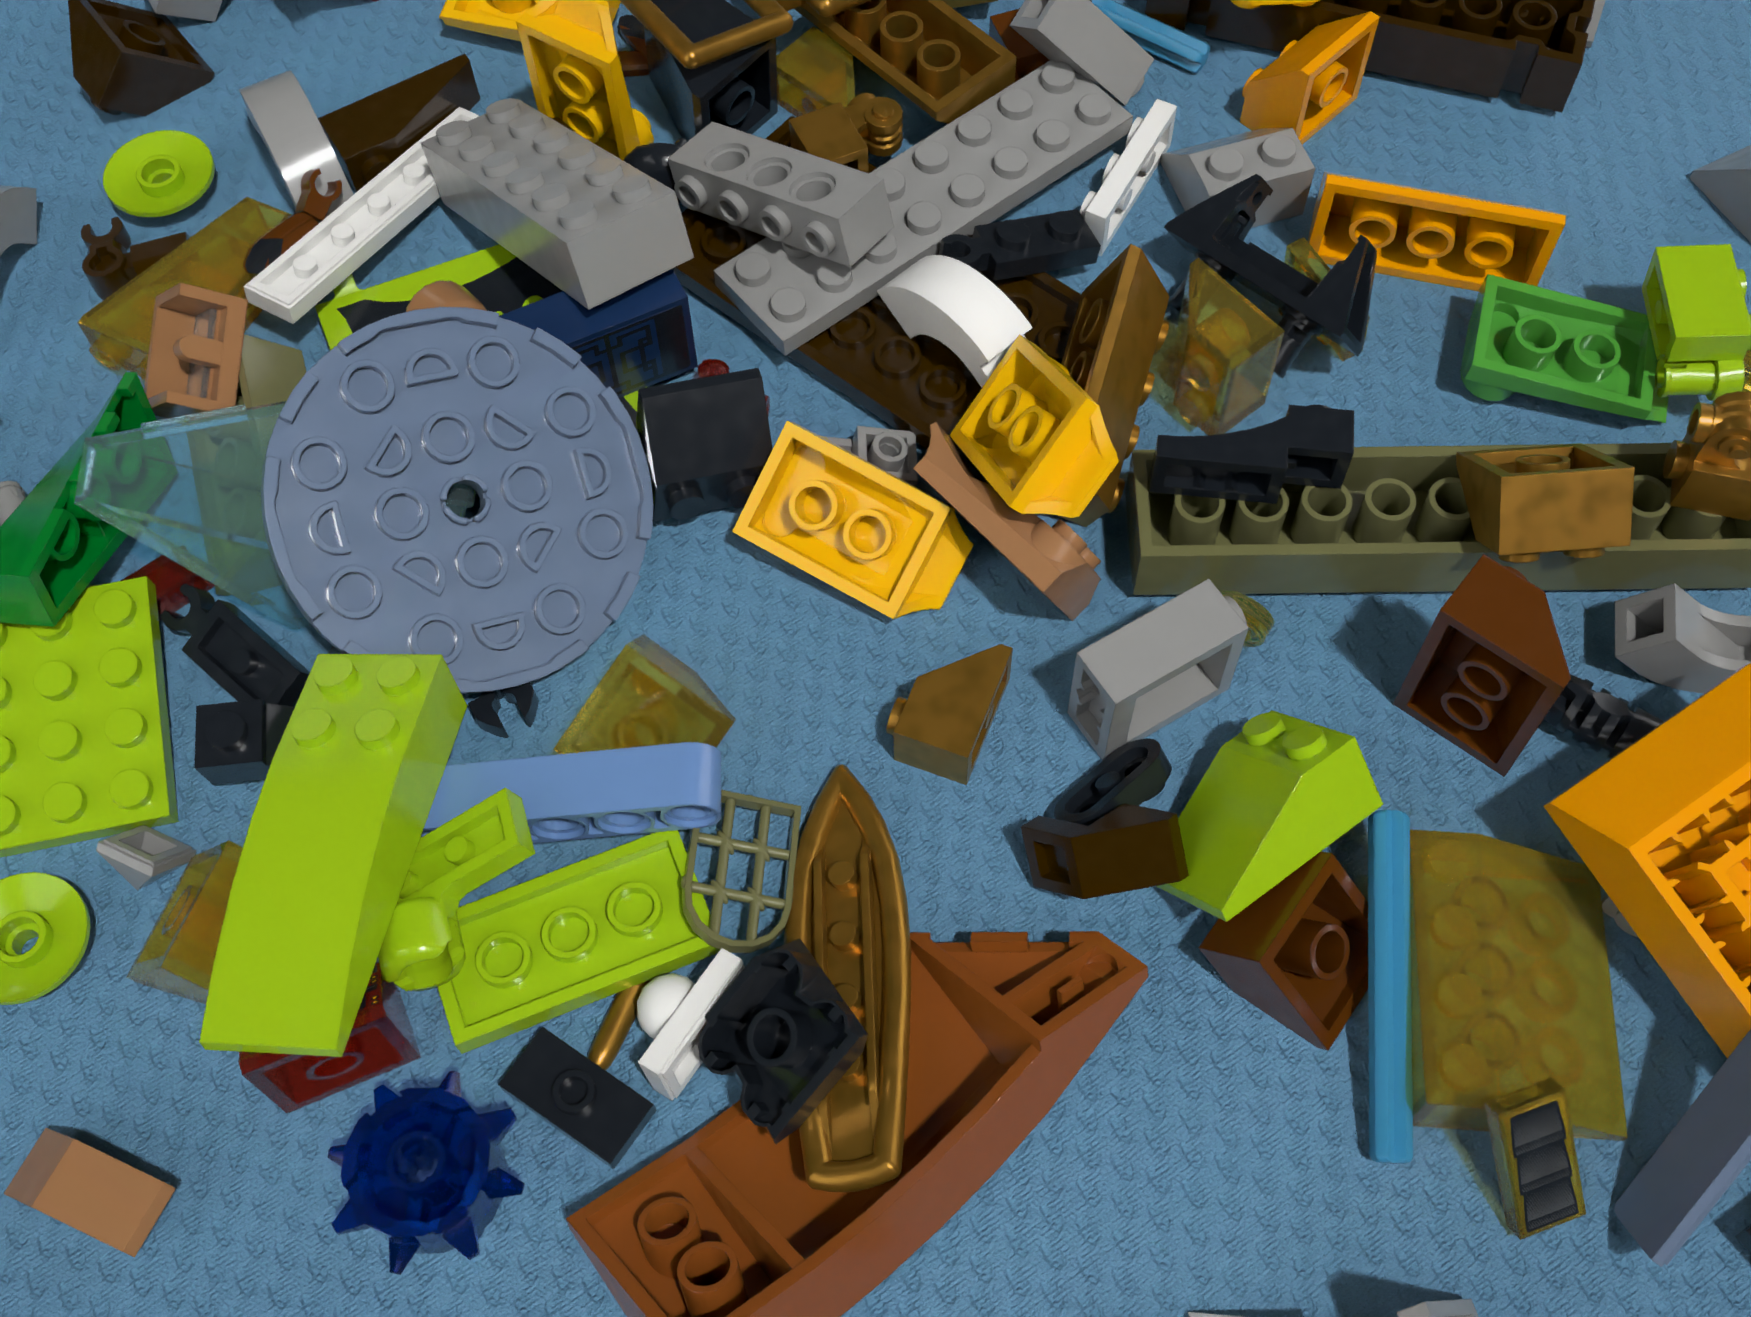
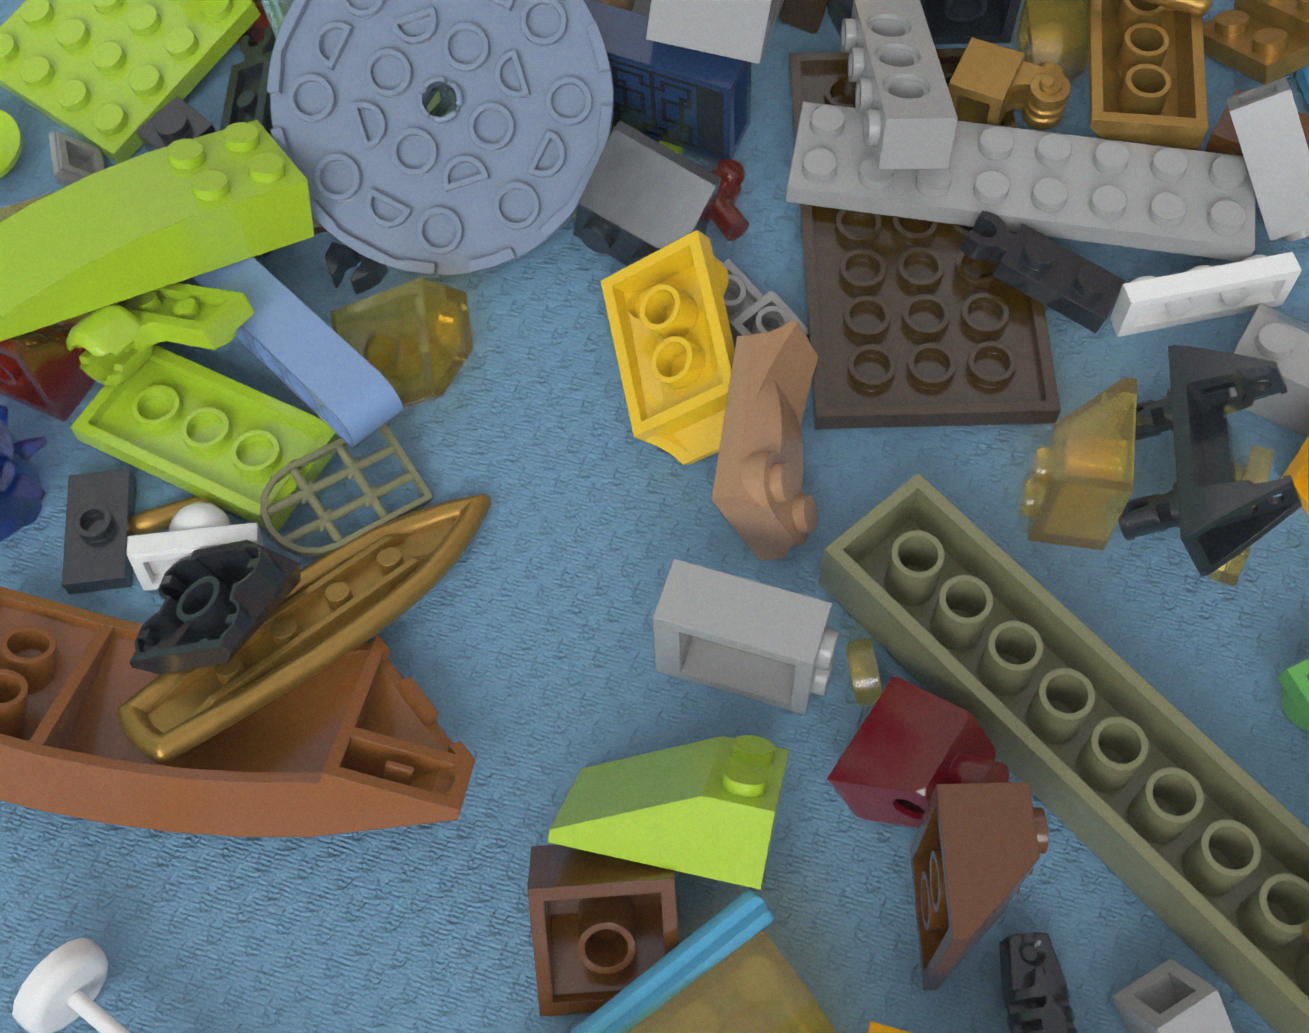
camera: 50 degrees right, 0 degrees up
white arch [877,255,1033,388] -> none
pearl gold slope [886,644,1013,785] -> none
yellow slope [949,334,1119,518] -> none
dark brown slope [1021,803,1189,899] -> none
black plate [1054,738,1172,826] -> none
pearl gold slope [1057,244,1170,527] -> none
black slope [1149,405,1354,504] -> none
pearl gold slope [1456,443,1635,563] -> none
none -> dark red torso [827,676,1009,828]

